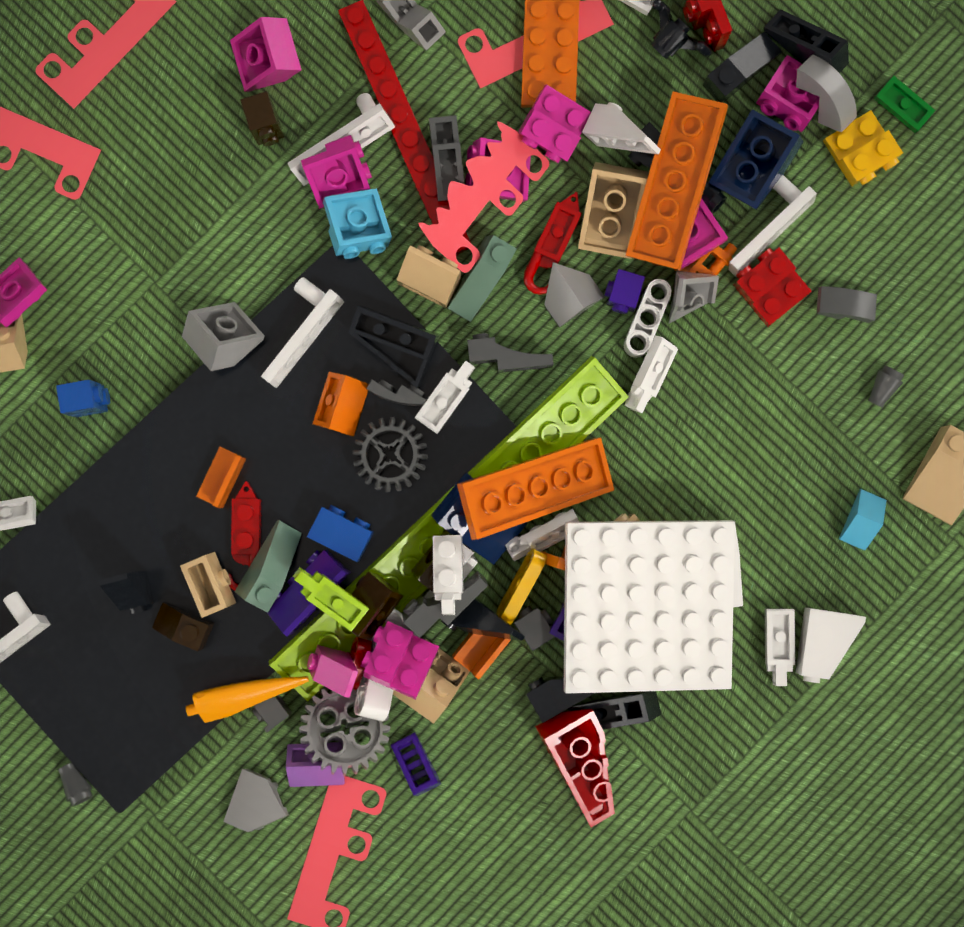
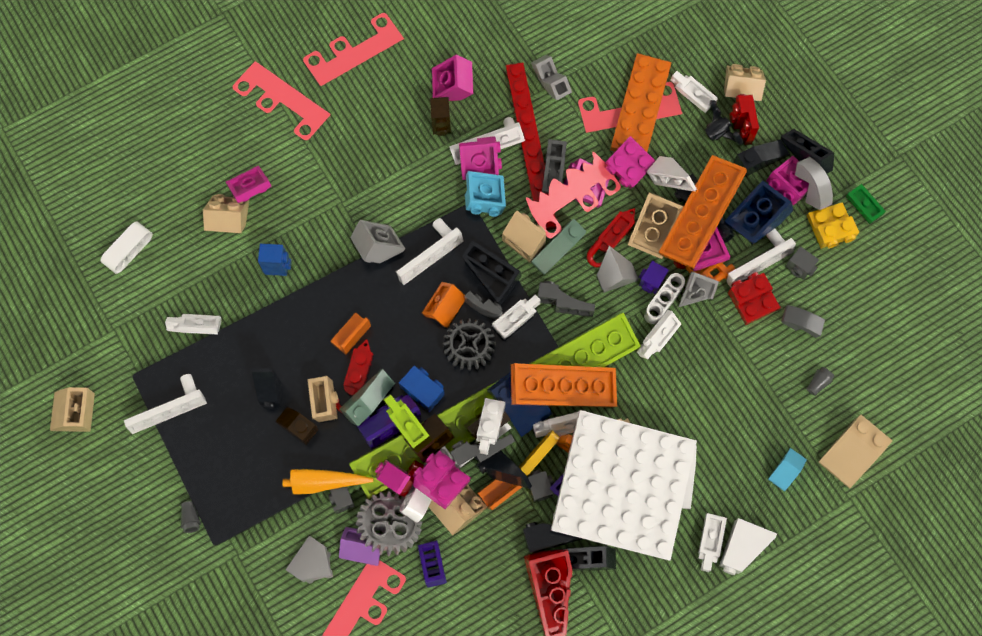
camera: 10 degrees right, 15 degrees down
none -> dark grey brick [785,246,819,280]

